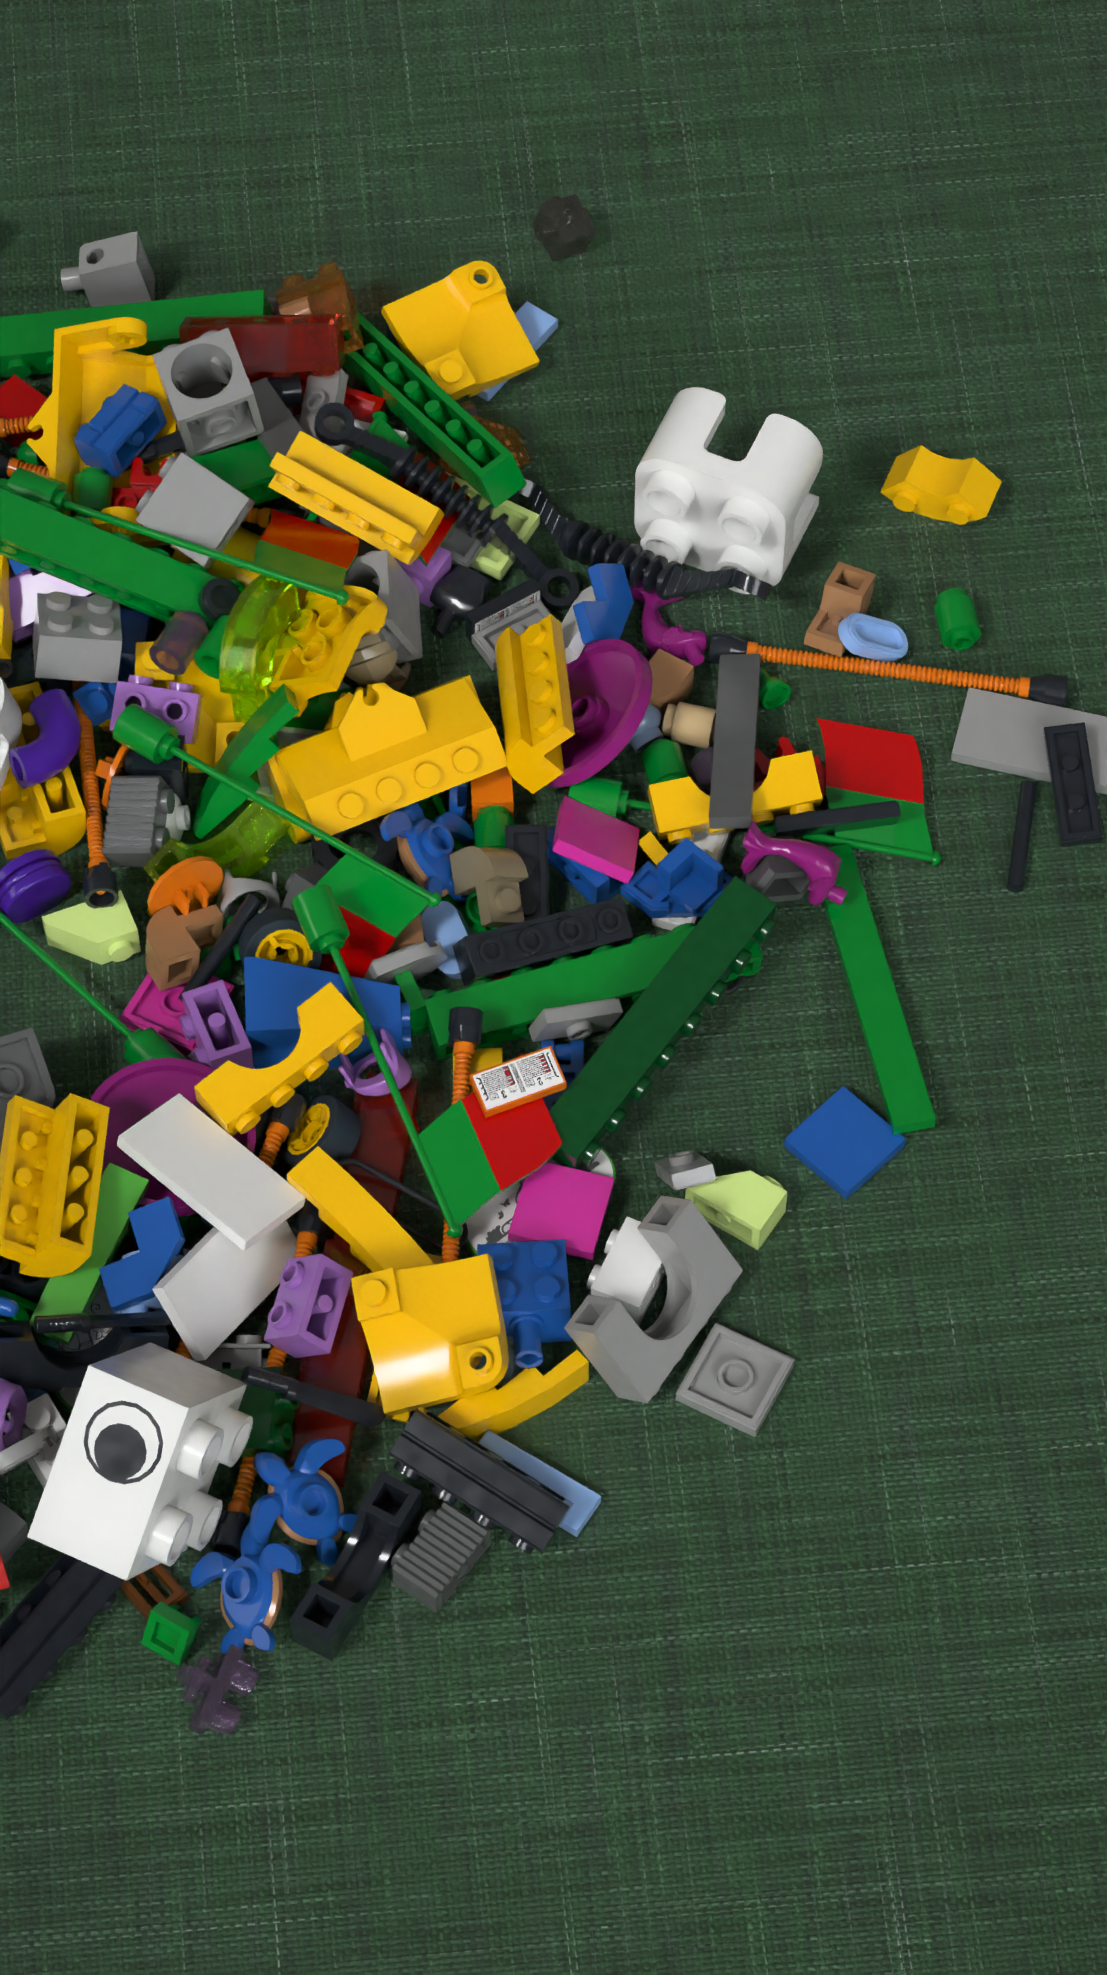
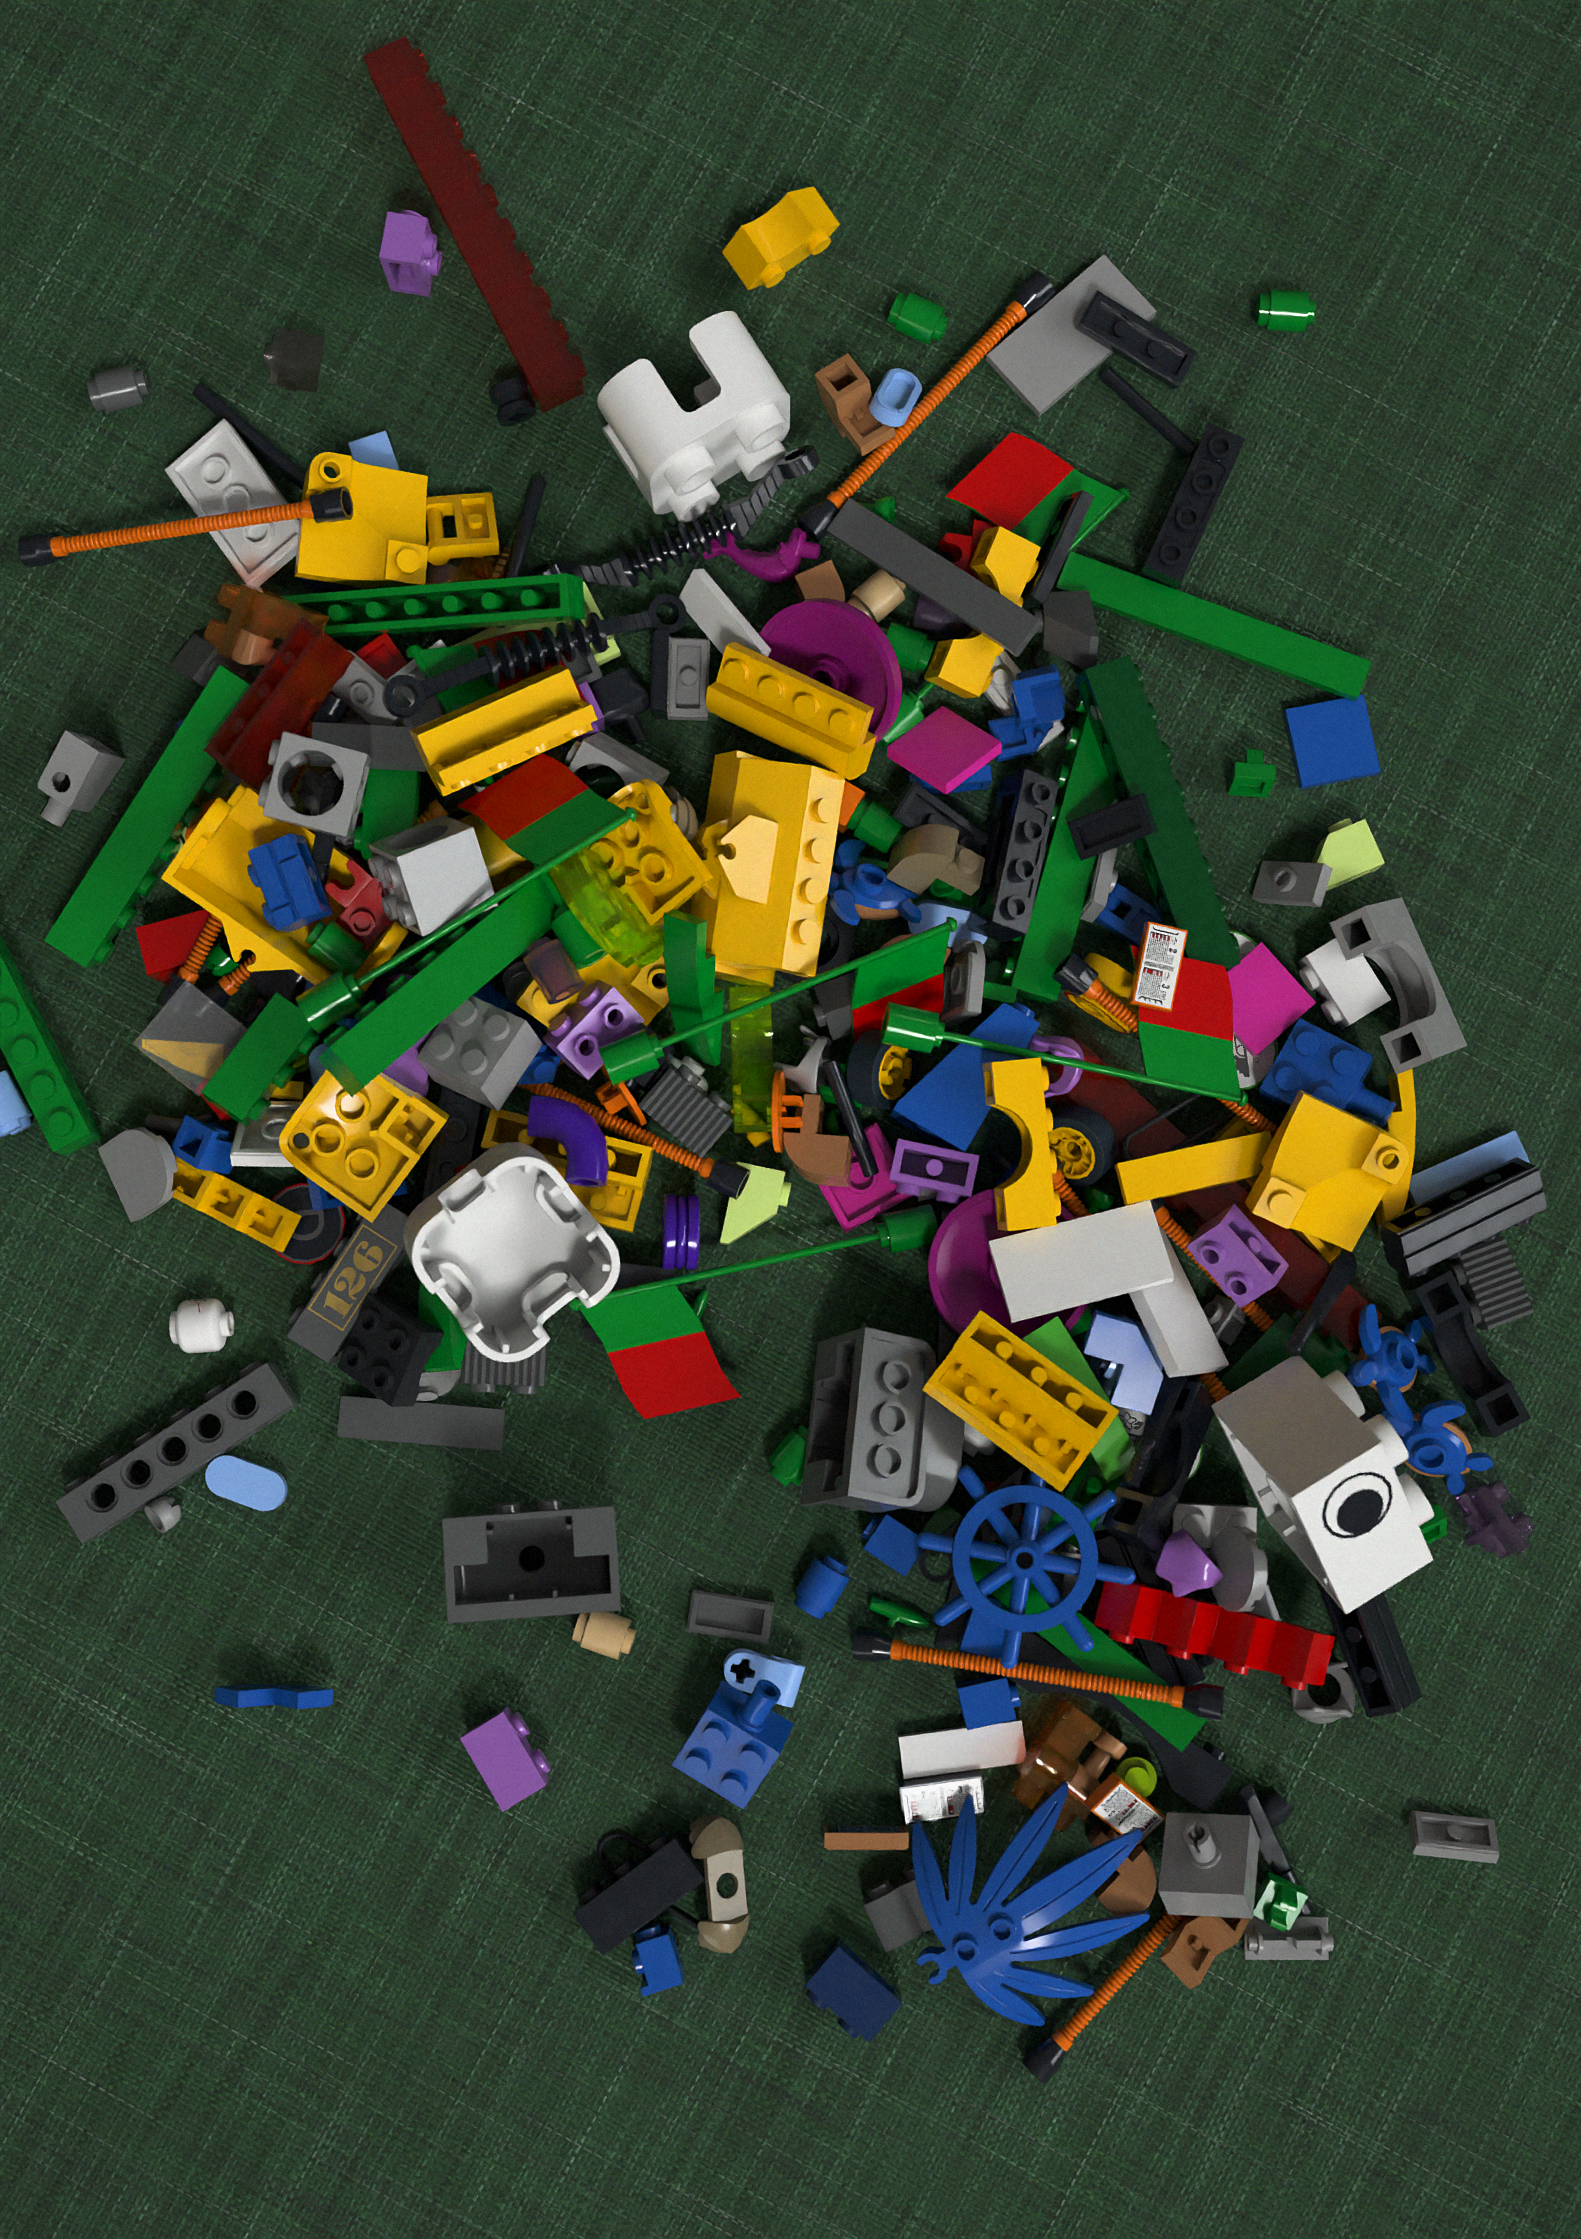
camera: 60 degrees left, 25 degrees up
black tile [198,578,242,621] -> none
blue tile [573,563,633,644] -> none
yellow tile [638,831,668,867] -> none
light grey tile [675,1323,795,1437] -> none
magenta animal [741,821,847,906] -> none
none -> orange hose [18,486,353,568]
none -> dark grey brick [87,364,150,413]
none -> white tile [165,419,300,591]
none -> black bar [193,383,306,491]
none -> clear red brick [363,36,587,413]
none -> medium lavender brick [379,210,442,297]
none -> yellow plate [426,492,500,566]
none -> black wheel [488,378,536,426]
none -> black bar [495,478,546,628]
none -> black tile [1067,793,1158,861]
none -> black brick [1140,423,1246,590]
none -> green tile [1228,748,1276,798]

